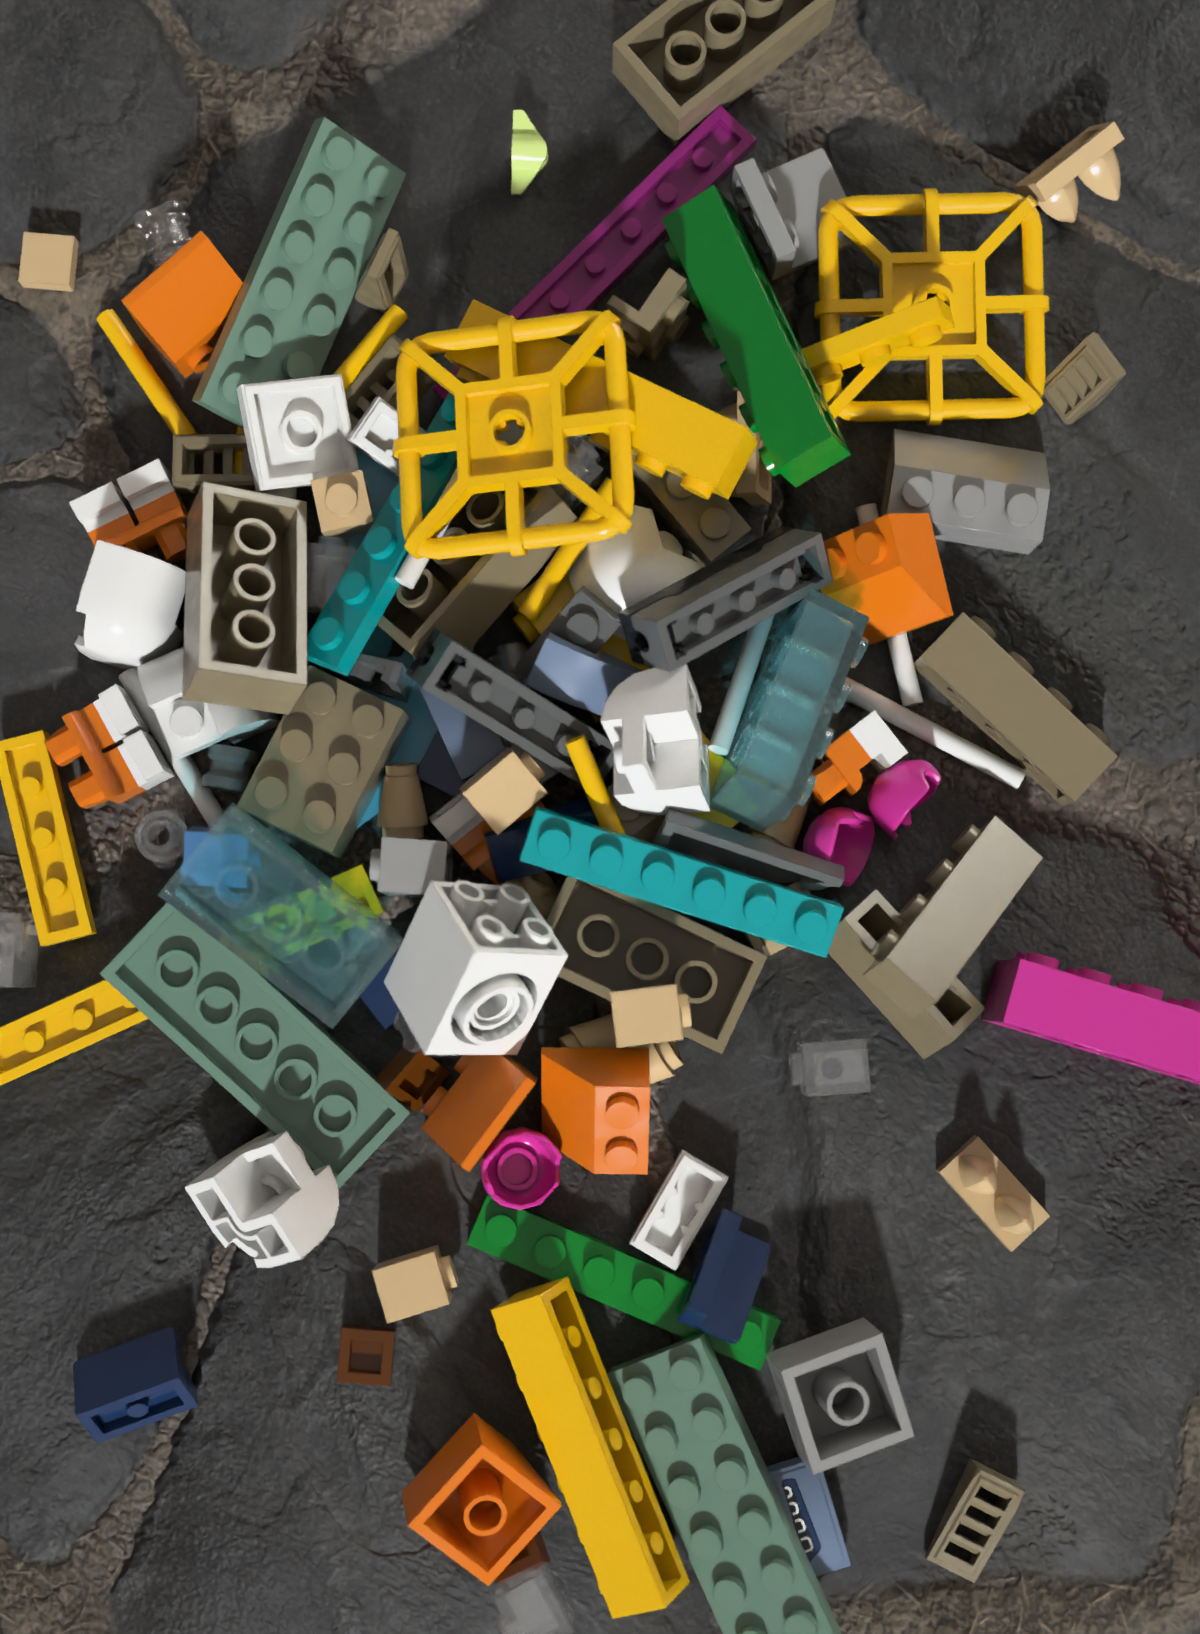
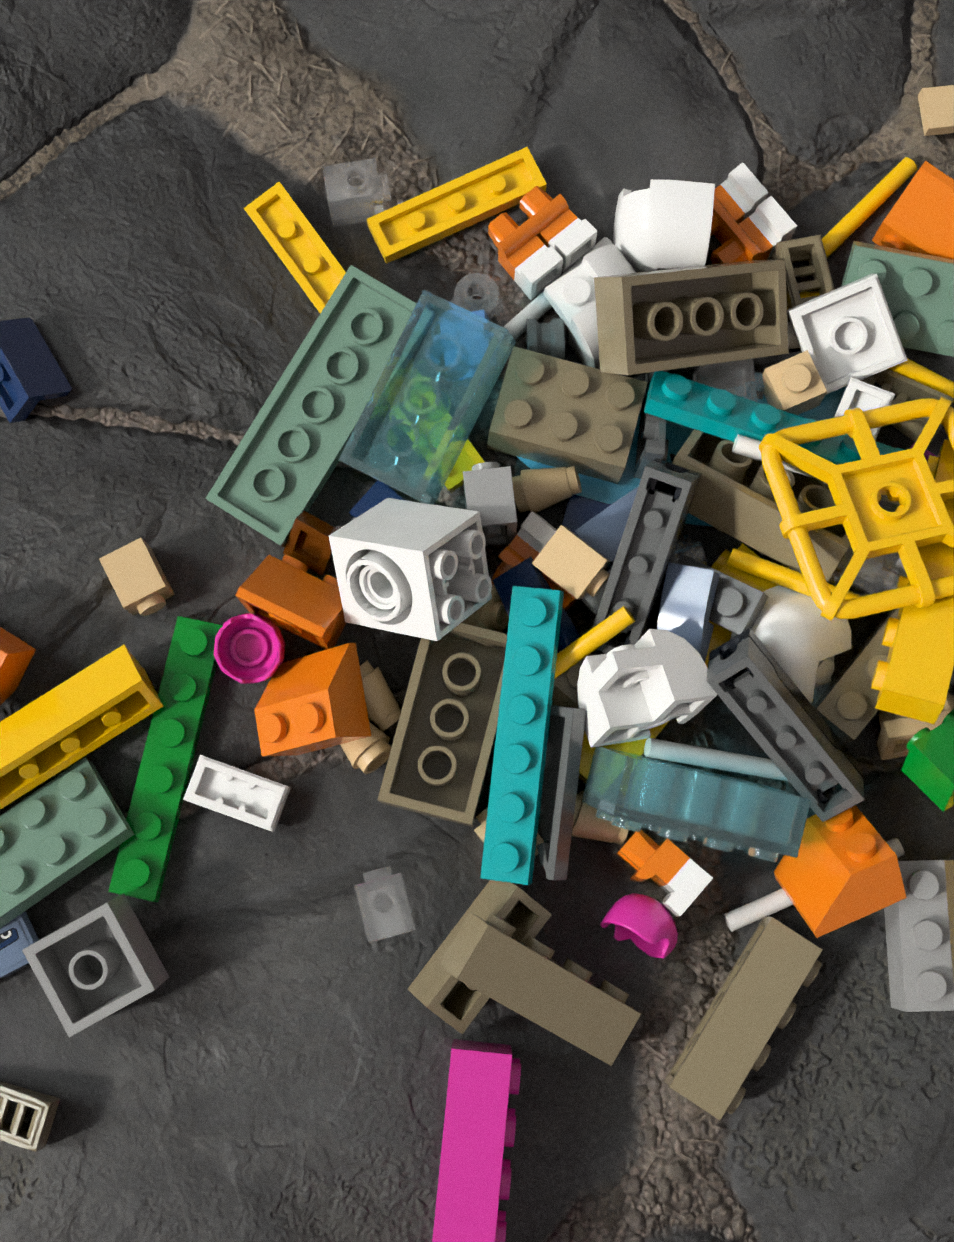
camera: 85 degrees right, 5 degrees down
white brick [184,1131,339,1268] -> none
reddish brown plate [336,1324,397,1386] -> none
tan brick [610,984,692,1048] -> none
dark blue panel [677,1208,771,1344] -> none
dark pink hair [803,807,875,887] -> none
white bar [833,674,1026,789] -> none
tan tile [936,1135,1050,1252] -> none

